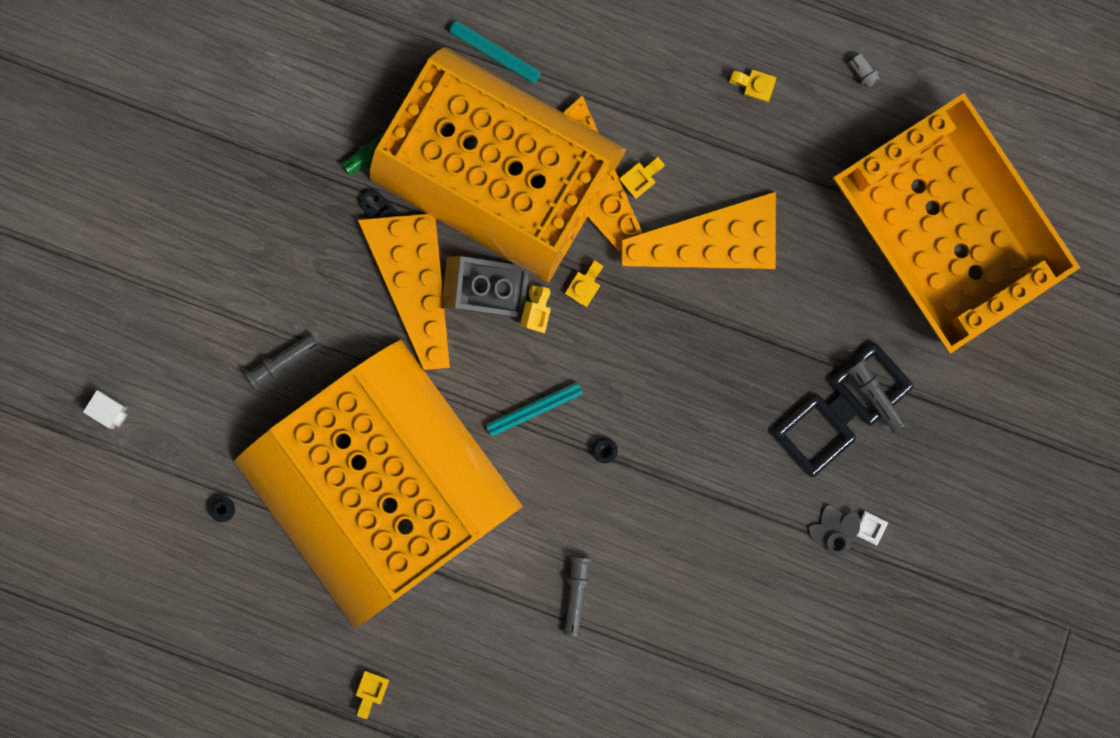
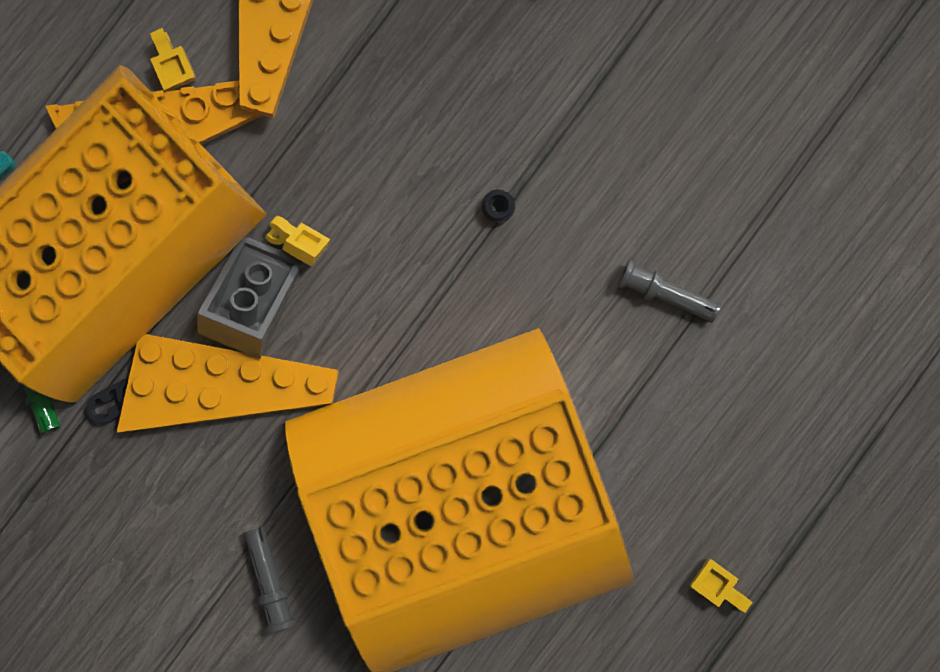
camera: 70 degrees left, 0 degrees up
teal axle [486,382,582,436] -> none
yellow plate [565,260,603,307] -> none

